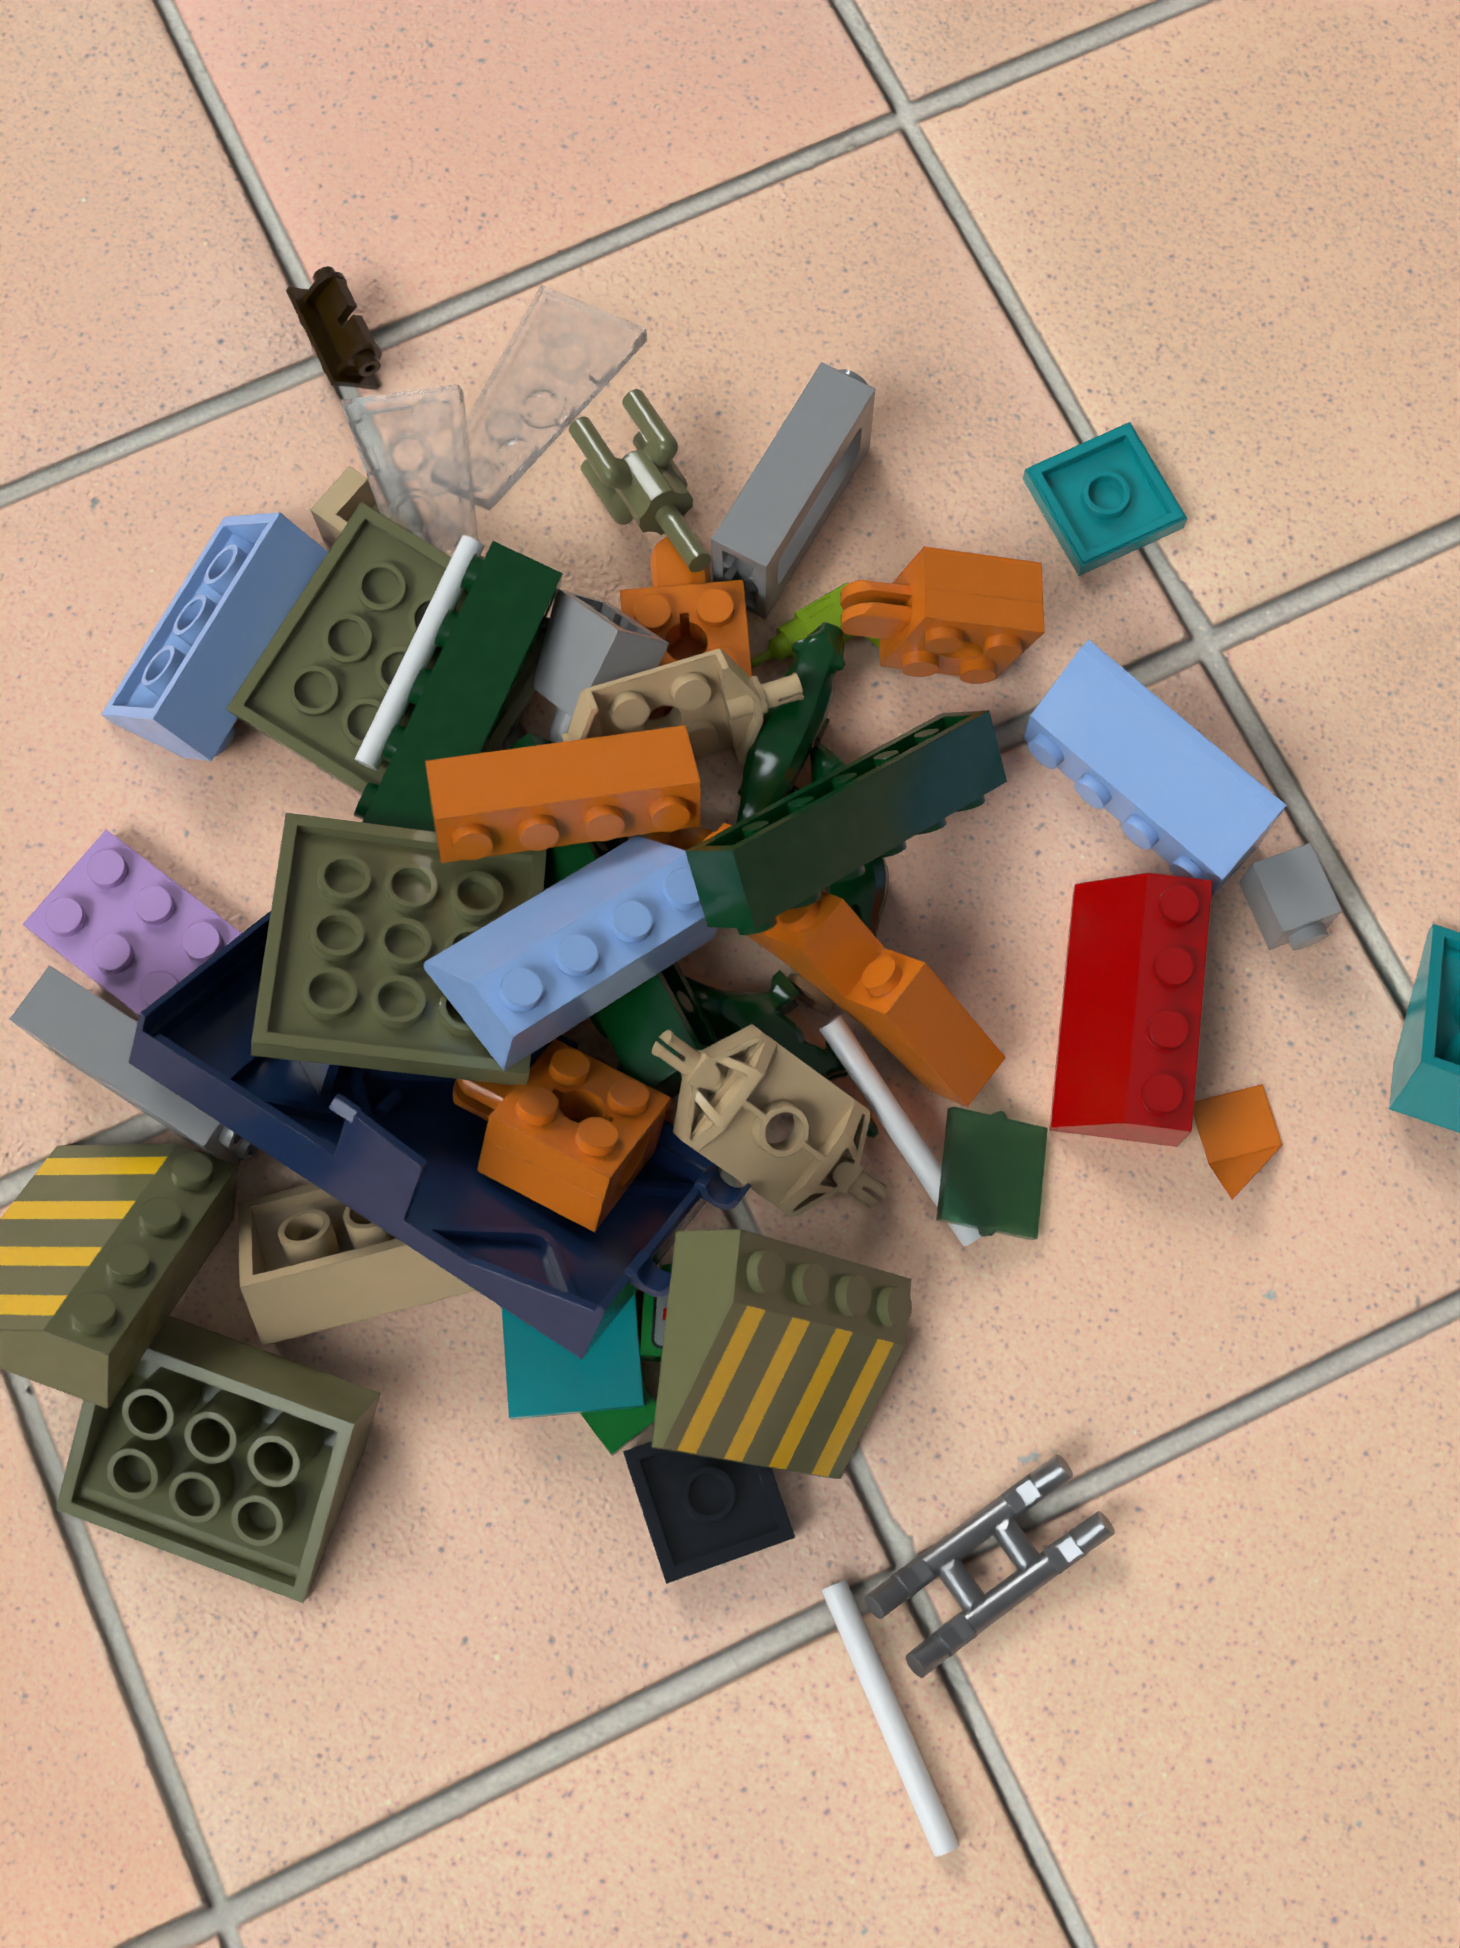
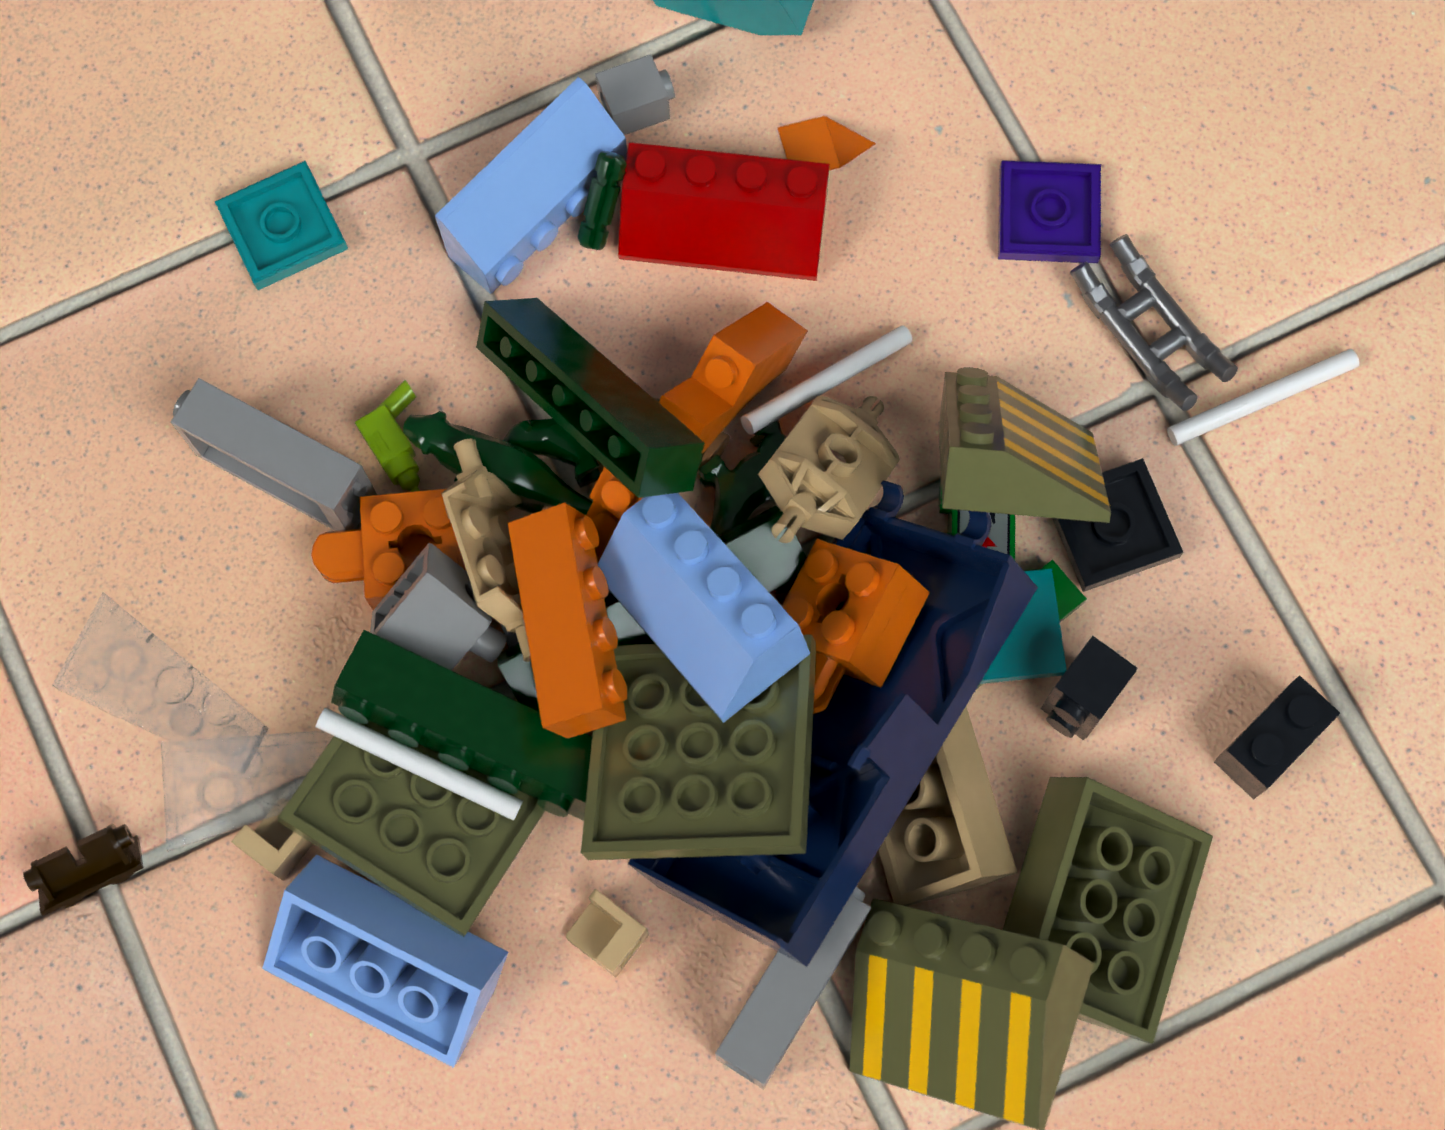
camera: 90 degrees left, 0 degrees up
lavender plate [23,829,242,1016] -> none
olive plant [569,389,711,572] -> none
orange brick [840,546,1045,684] -> none
clear green piece [936,1107,1048,1240] -> none
none -> tan panel [566,889,649,978]
none -> dark green axle [577,151,627,250]
none -> dark purple tile [998,160,1101,263]
none -> black brick [1041,636,1138,740]
none -> black brick [1214,676,1341,800]

